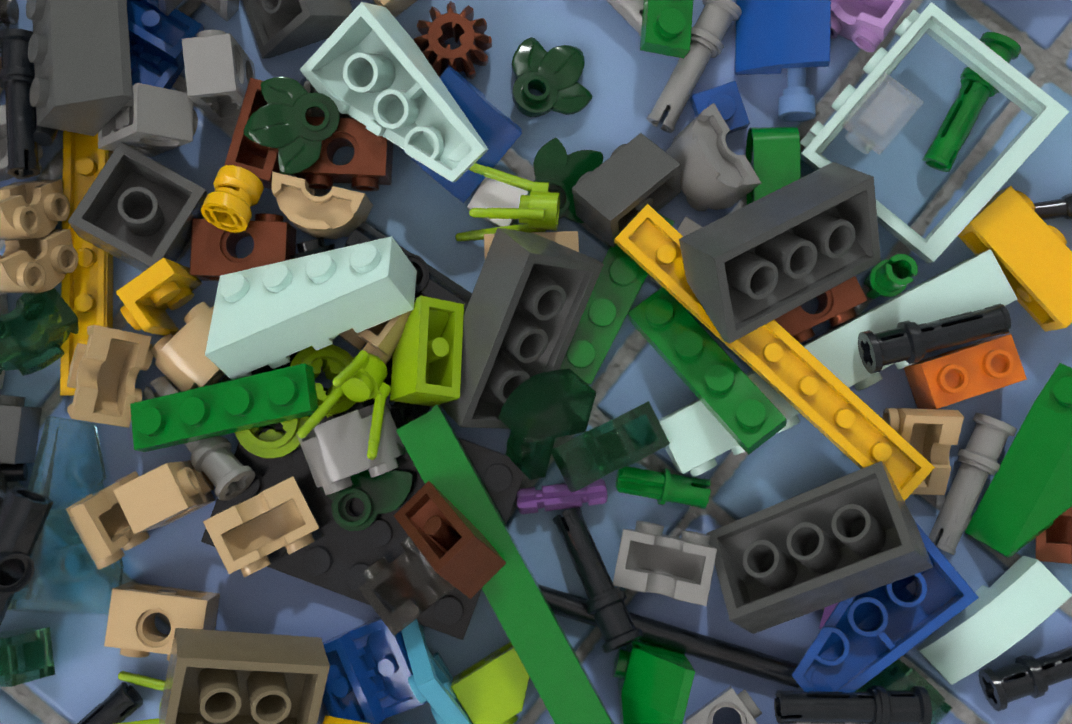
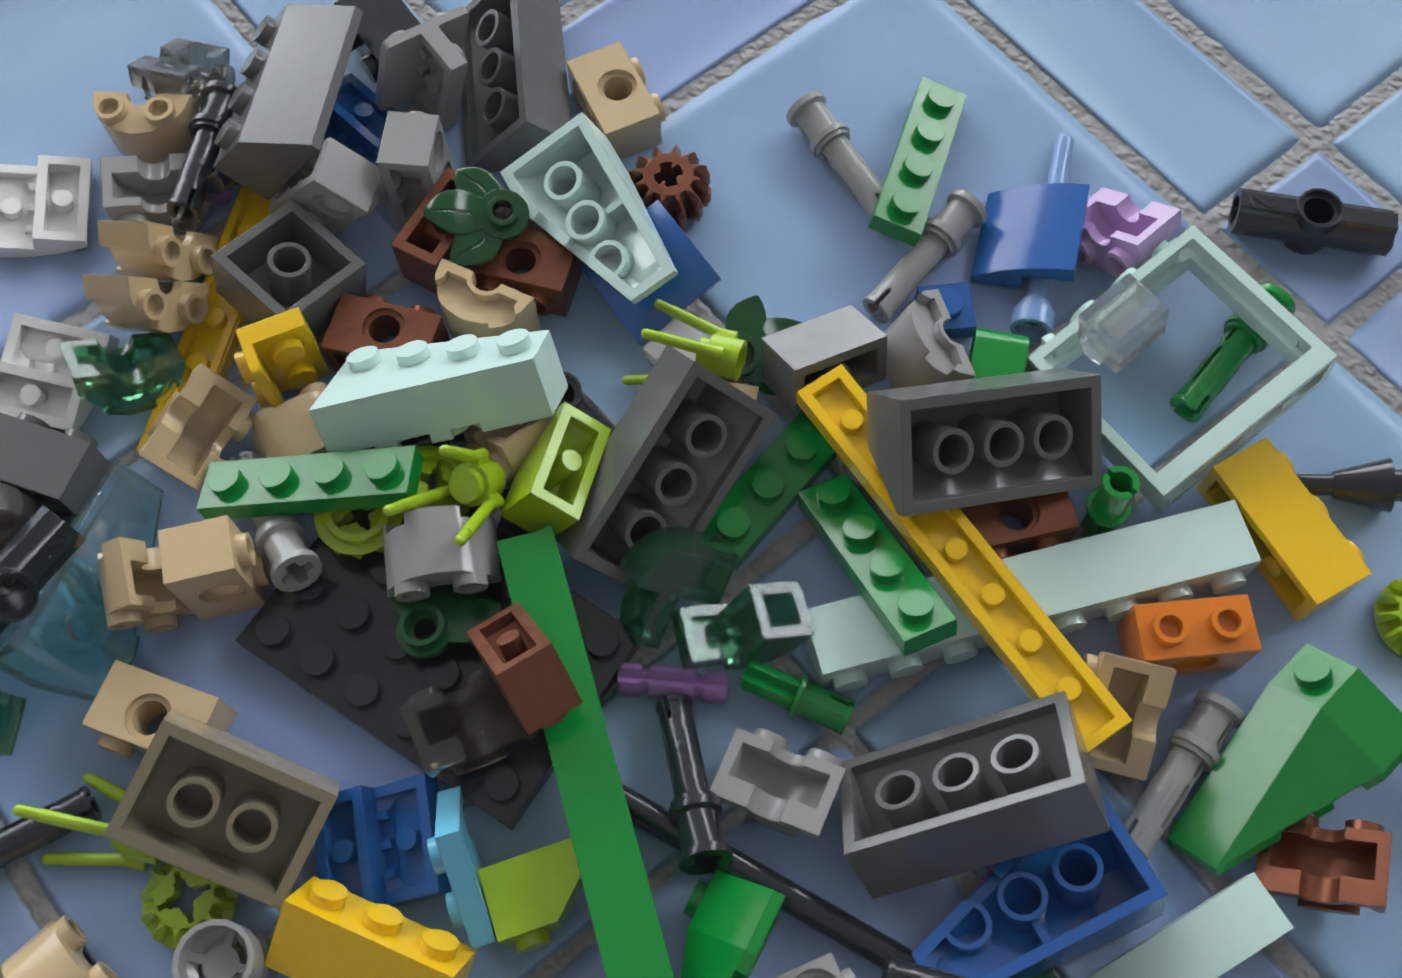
camera: 15 degrees right, 20 degrees down
yellow wheel [201,165,264,233] -> none
tan cylinder [203,476,319,578] -> none
dark green plate [511,37,593,117] -> none
black pin [858,303,1011,374] -> none

